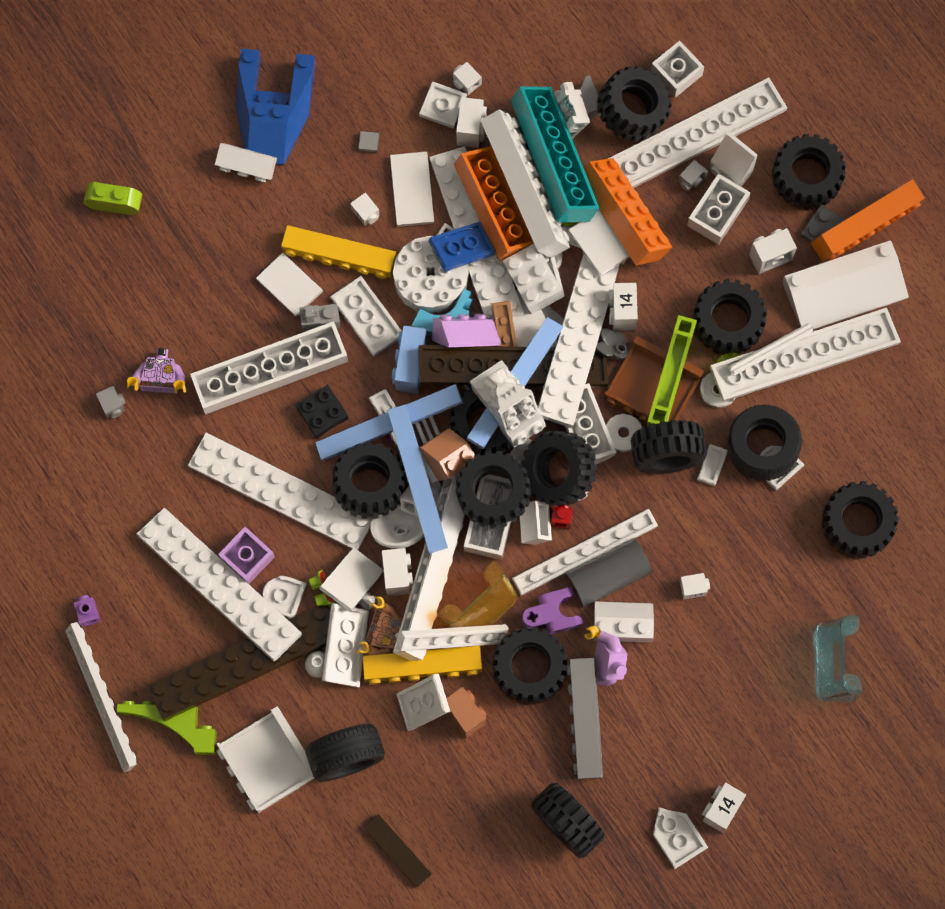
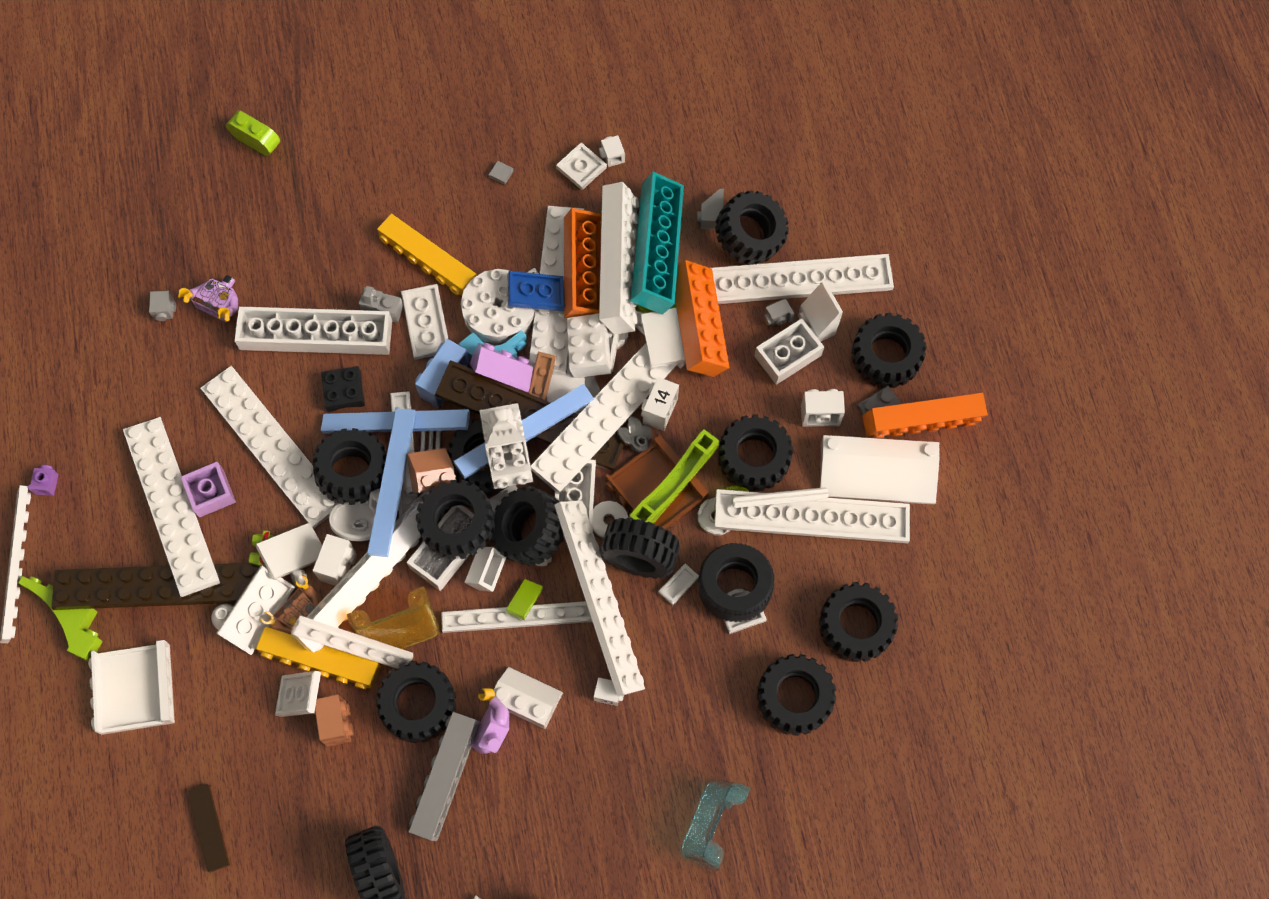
camera: 20 degrees right, 5 degrees down
white brick [215,143,277,182] -> none
blue wedge [236,49,316,165] -> none
white tile [256,253,323,317] -> none
white tile [262,576,307,619] -> none
black tyre [305,723,385,782] -> none
white brick [350,193,380,226] -> none
white tile [390,152,434,227] -> none
white brick [456,97,487,148] -> none
medium lavender piece [522,587,584,635] -> none
red brick [551,505,573,529] -> none
white hips [554,82,590,139] -> none
dark grey brick [565,538,652,608] -> none
white brick [651,41,704,98] -> none
none -> lime tile [506,579,543,620]
none -> white plate [554,501,645,697]
none -> black tyre [819,582,898,662]

